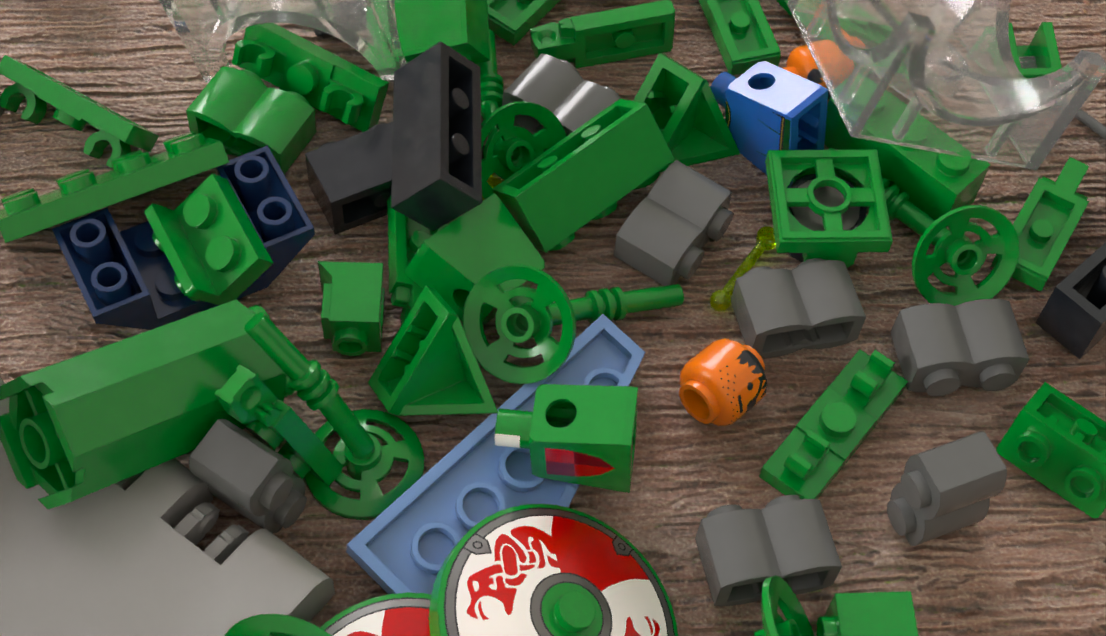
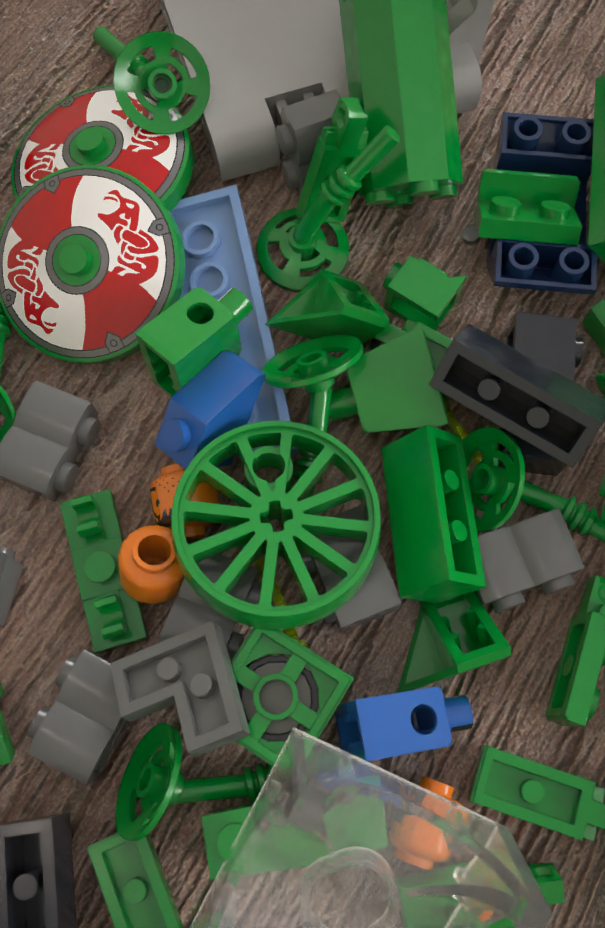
camera: 130 degrees right, 15 degrees up
none -> dark grey plate [110,620,251,757]
none -> orange head [118,525,184,604]
none -> blue slope [154,351,266,469]
none -> green piece [171,421,381,629]

